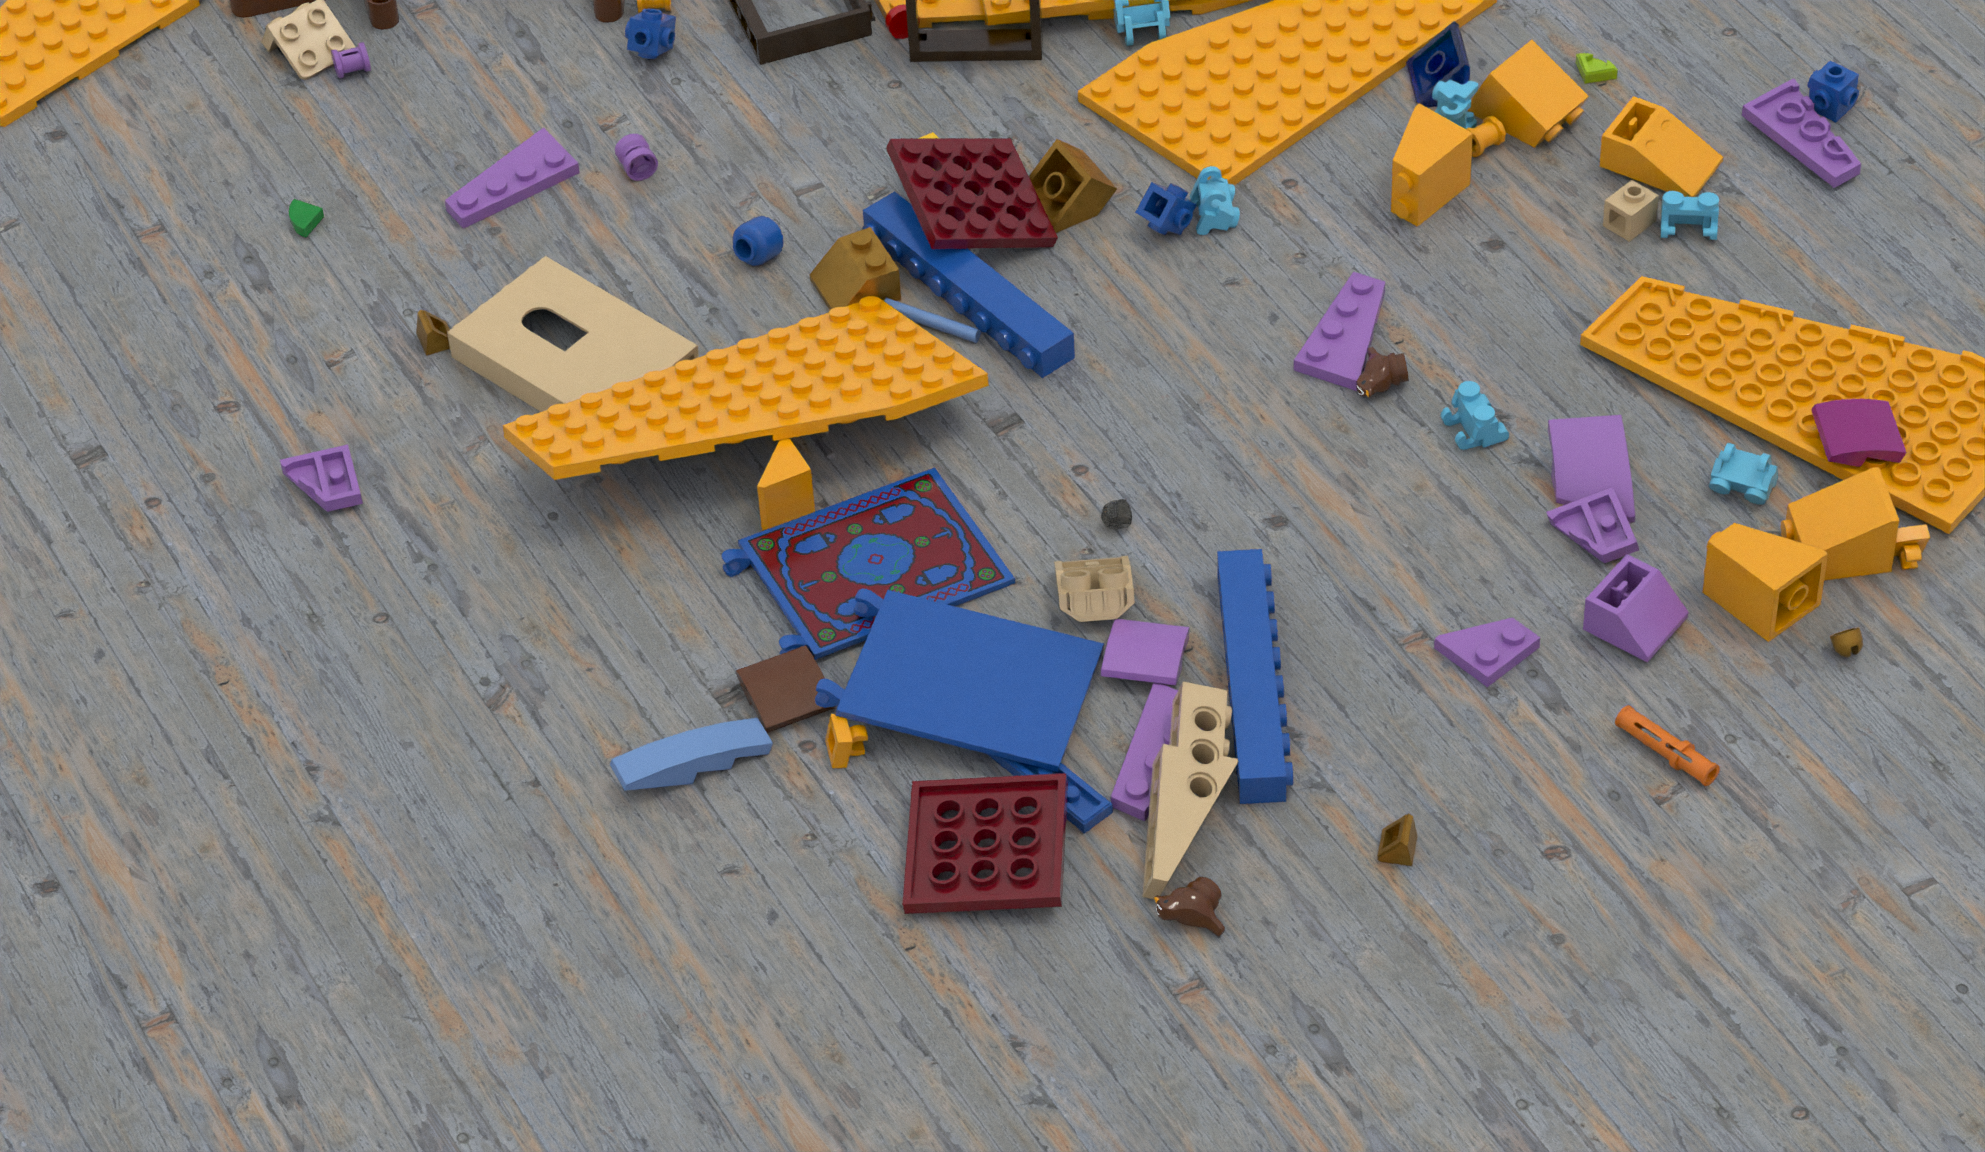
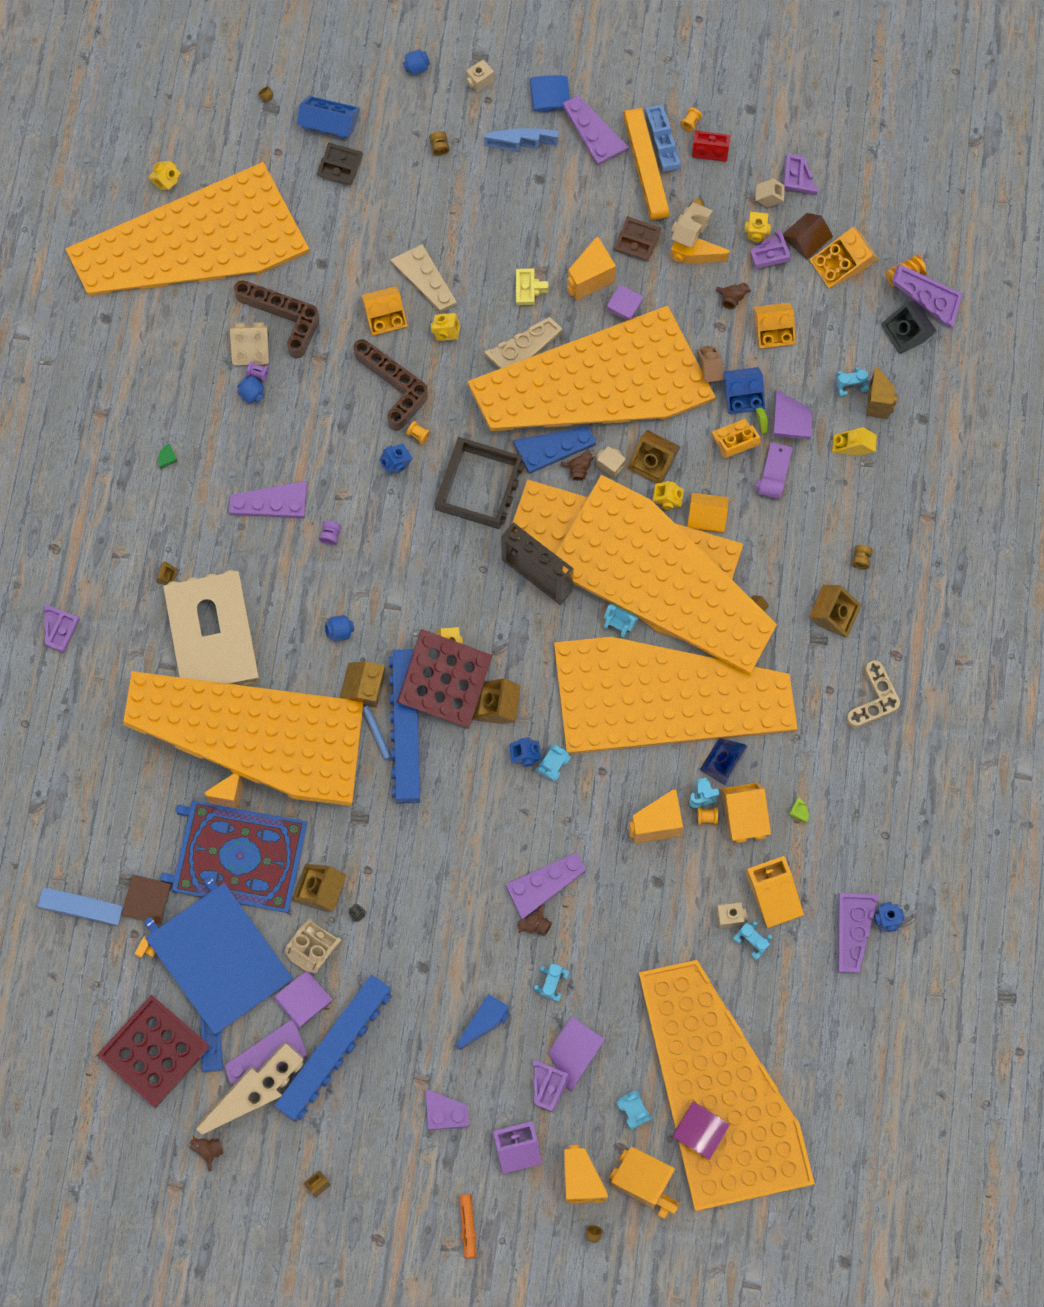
camera: 35 degrees right, 25 degrees up
none -> blue head [237,376,264,404]
none -> pearl gold slope [292,864,346,912]
none -> blue slope [456,994,510,1050]

